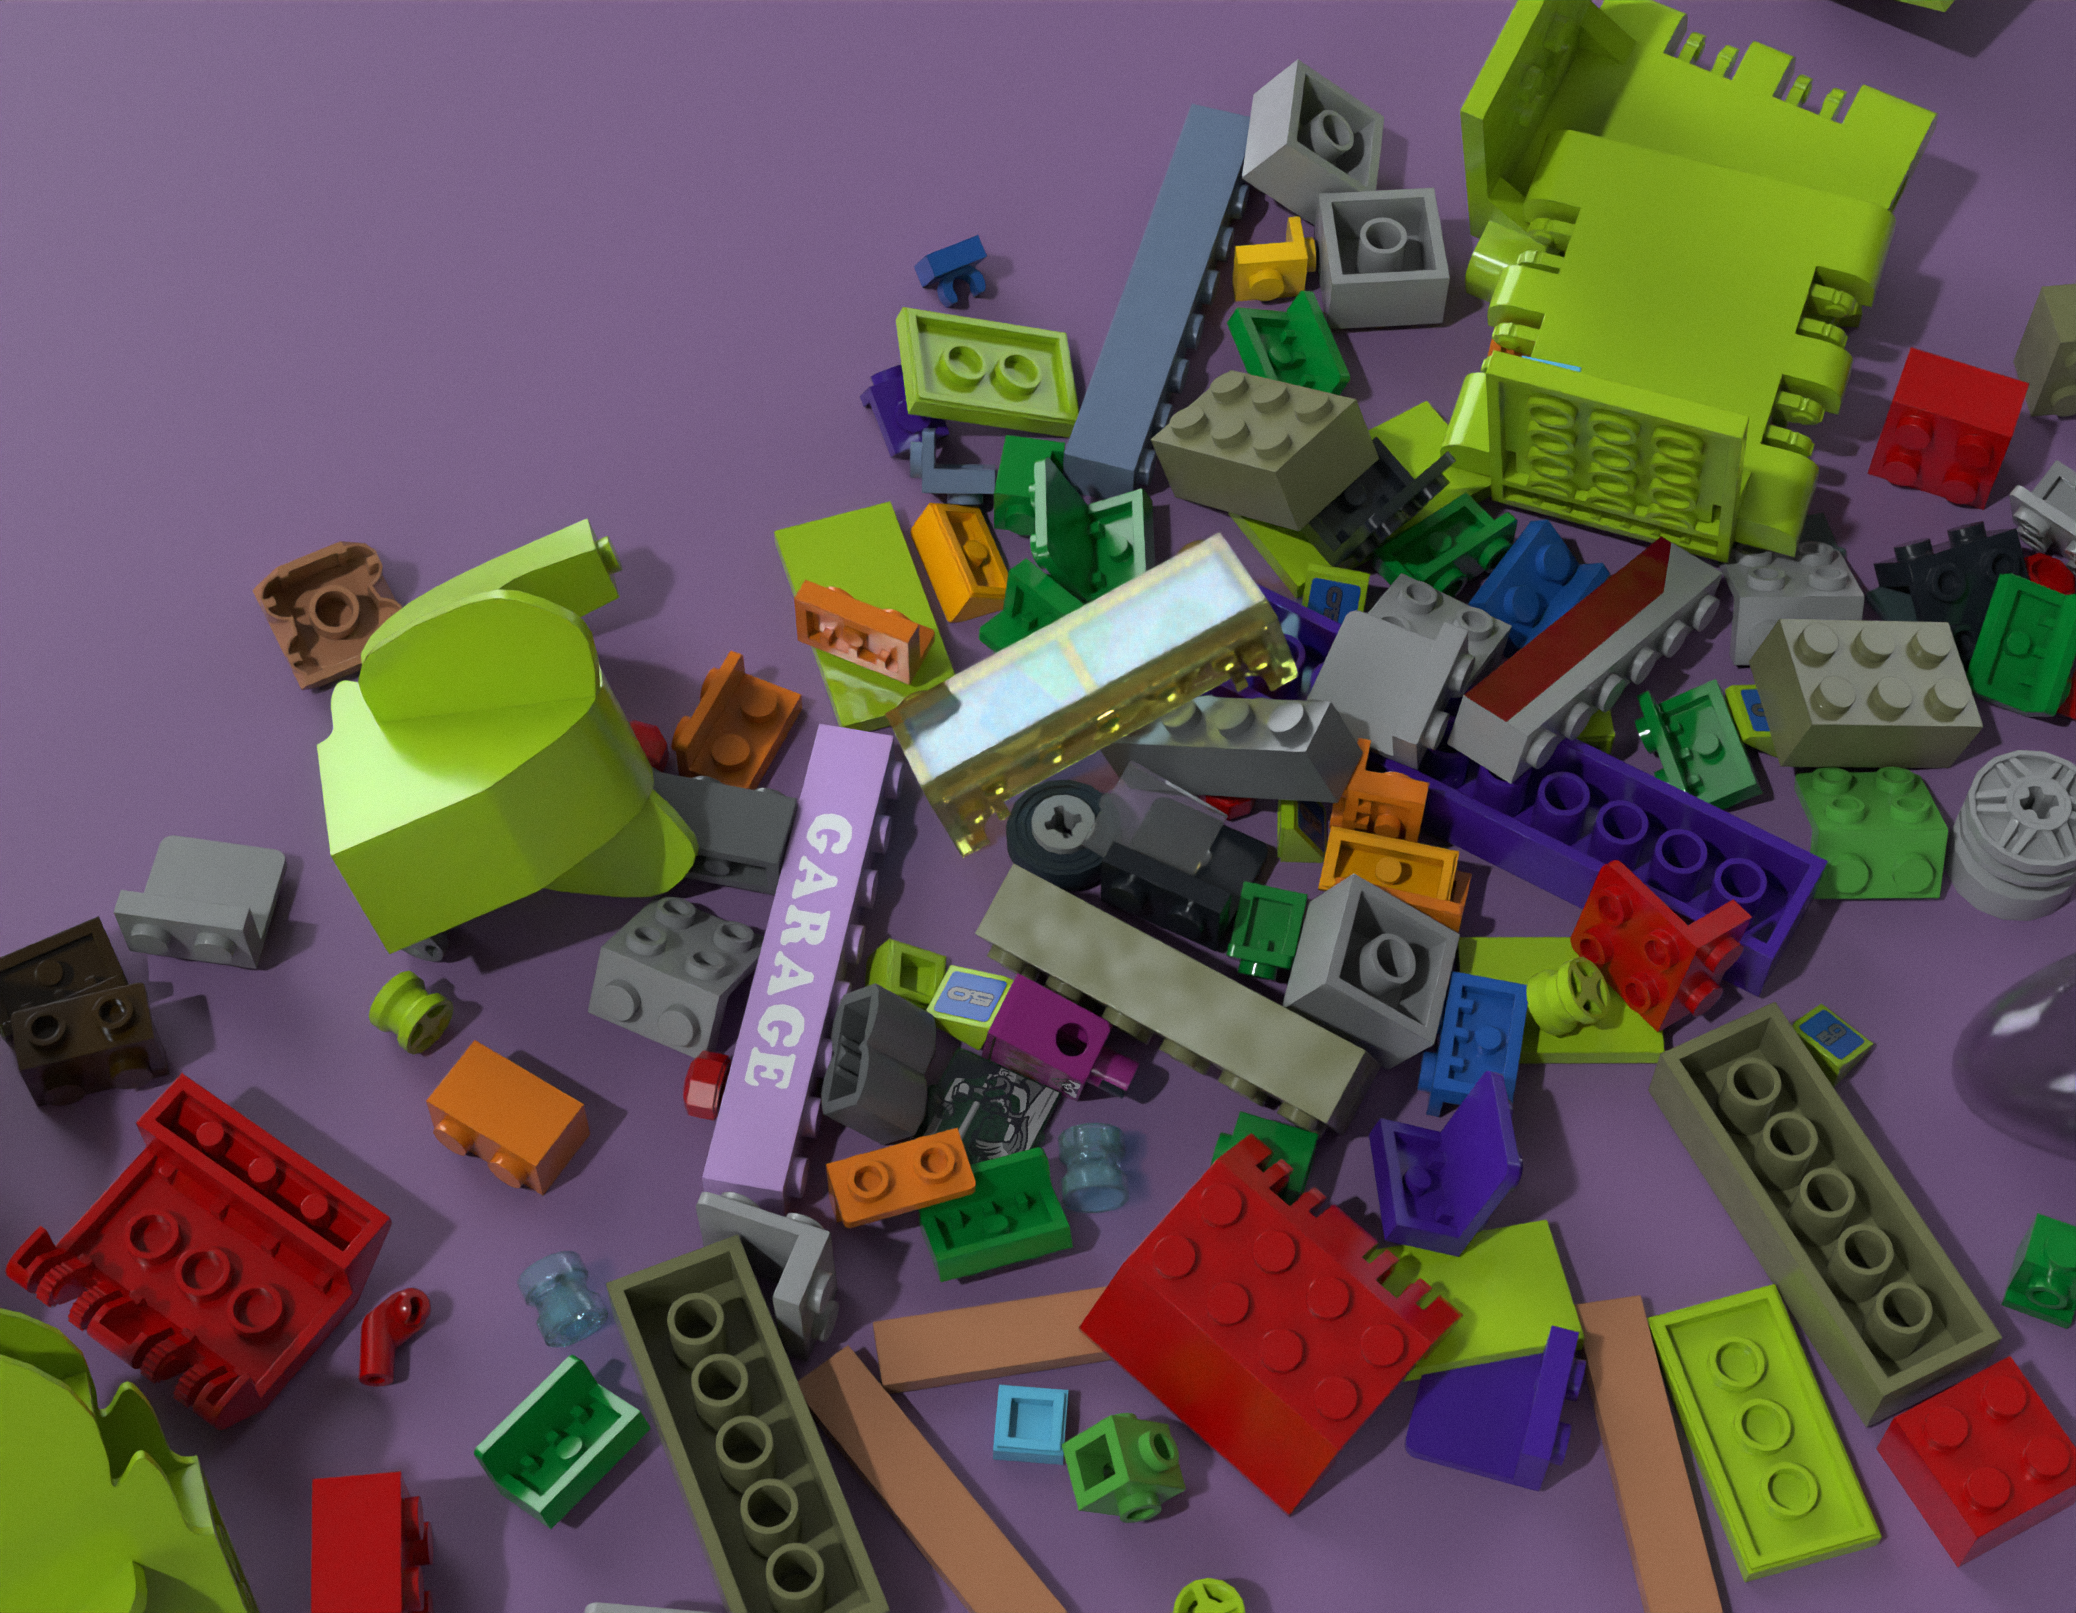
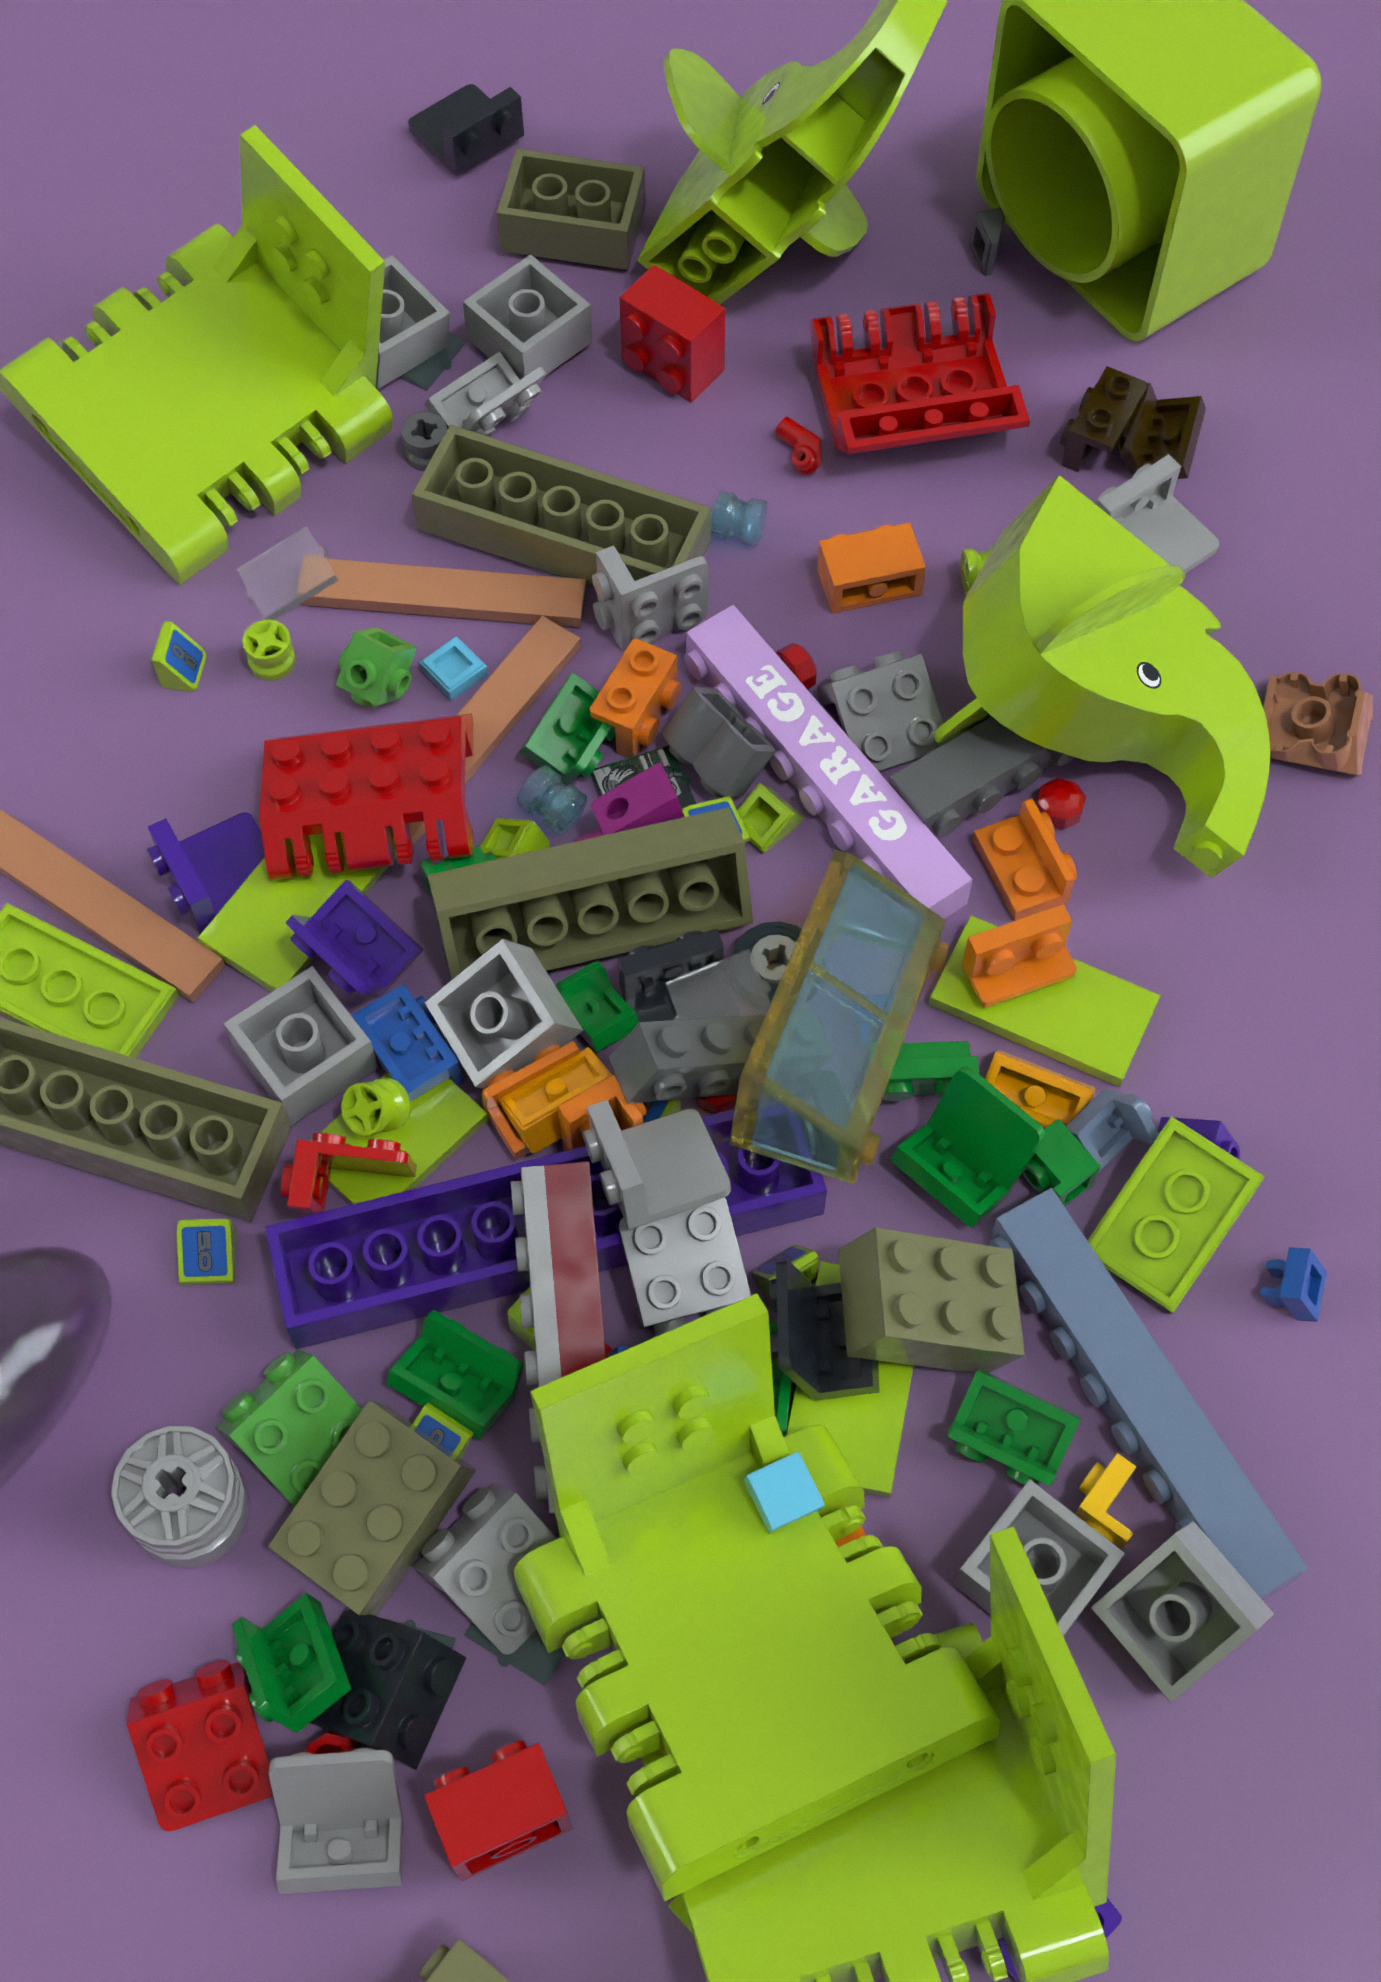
camera: 135 degrees right, 5 degrees up
green bracket [474,1355,651,1529] -> none
none -> light grey brick [224,966,379,1126]
none -> lime slope [480,818,550,859]

